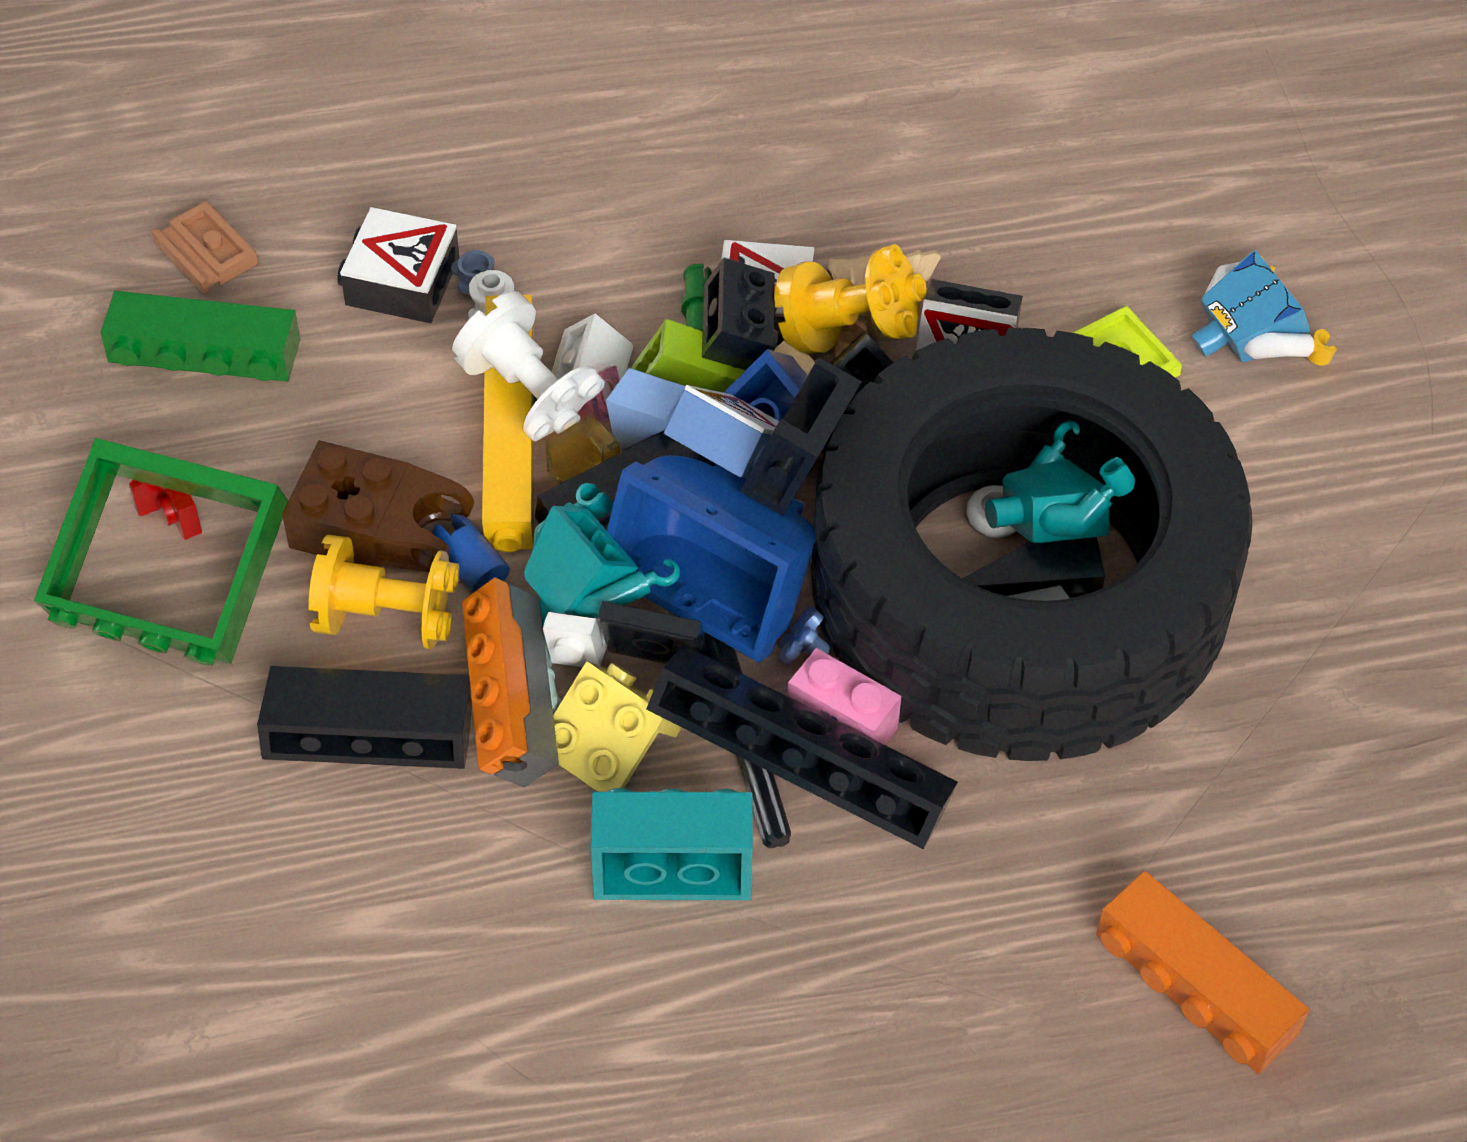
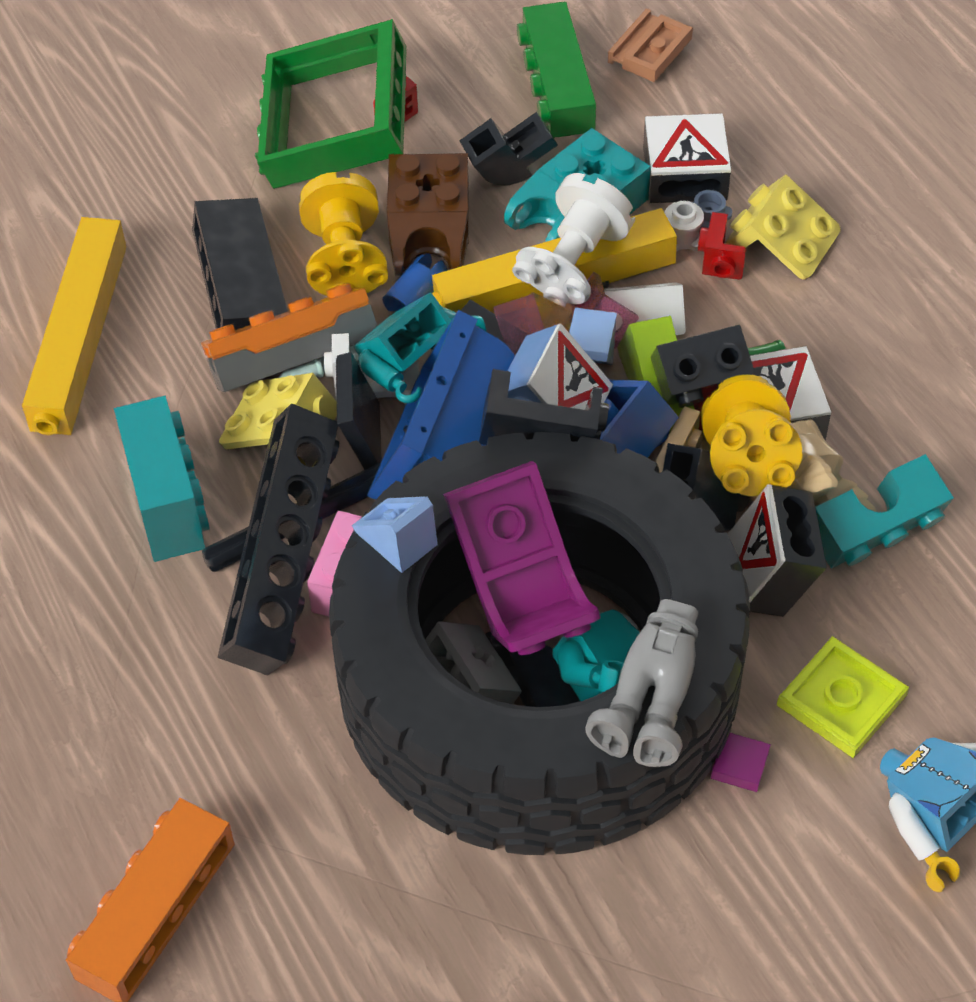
camera: 75 degrees right, 0 degrees up
none -> yellow brick [22,217,127,435]
none -> light blue slope [352,497,438,573]
none -> magenta bracket [443,461,601,655]
none -> black brick [459,112,558,186]
none -> clear pink bracket [493,294,545,356]
none -> teal brick [504,128,651,242]
none -> light grey piece [585,599,698,767]
none -> red bracket [698,212,746,280]
none -> light yellow bracket [724,174,840,280]
none -> teal arch [815,454,954,569]

